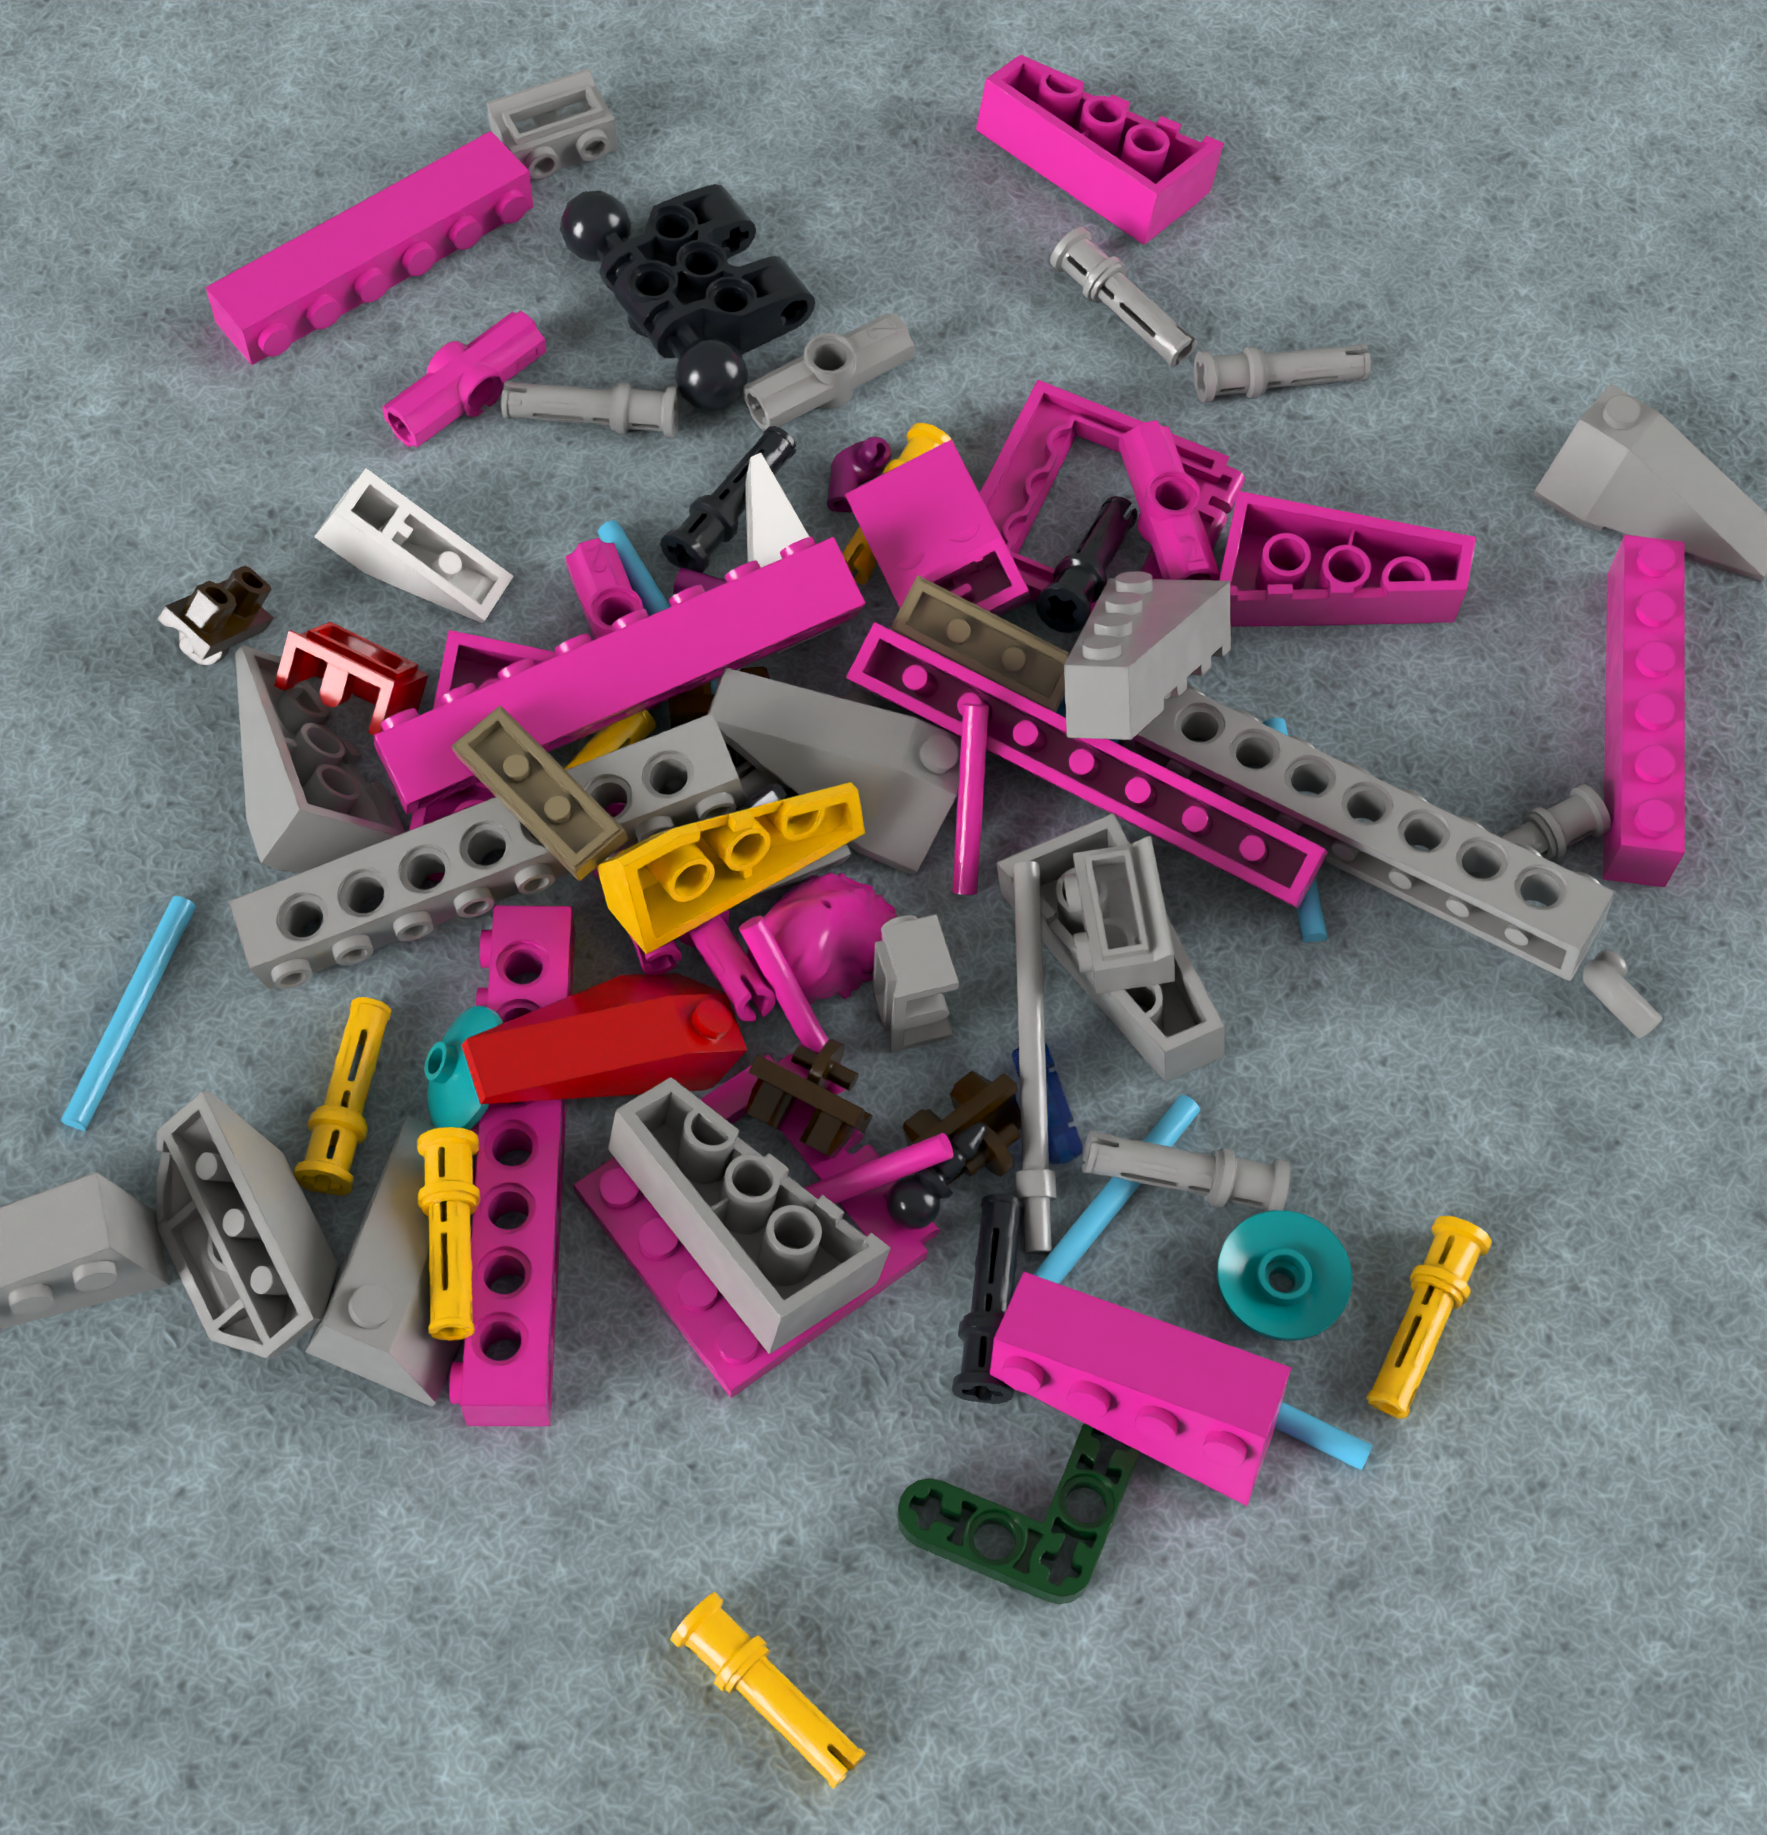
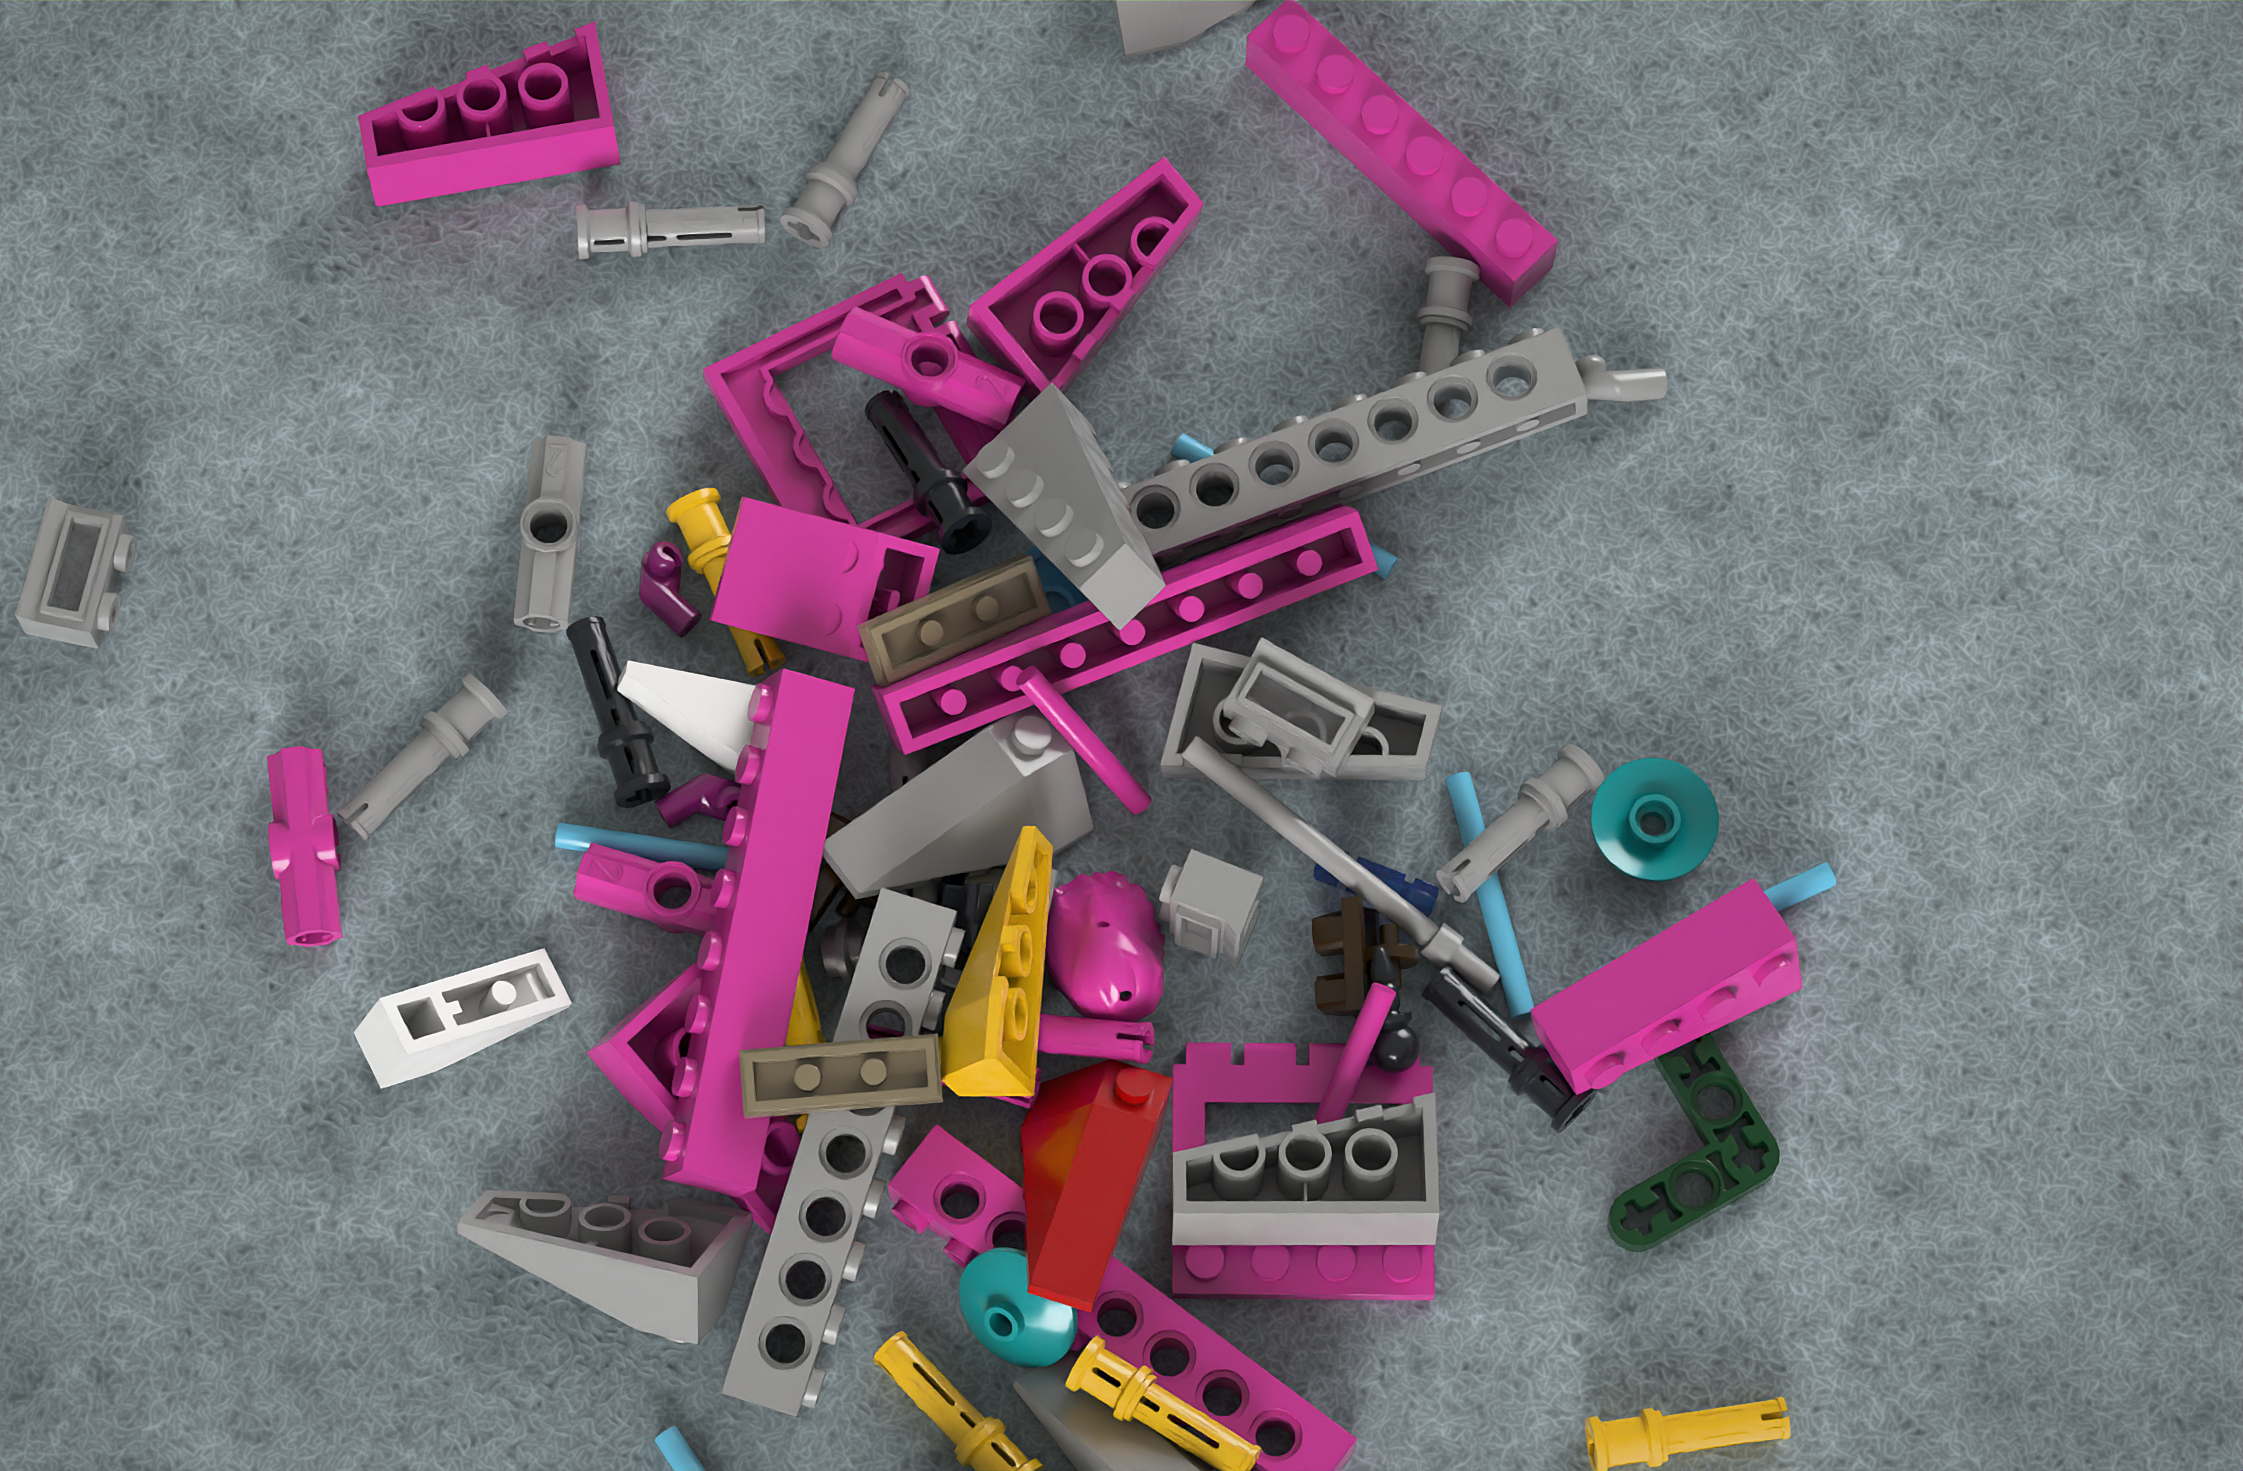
camera: 50 degrees left, 10 degrees up
dark brown hips [158,566,274,665] -> none
dark pink brick [205,131,534,365] -> none
red window [274,622,429,735] -> none
black connector [560,184,815,411] -> none
dark pink bar [739,916,846,1095] -> none
dark brown hips [745,1039,873,1159] -> none
yellow pin [1366,1215,1492,1419] -> none

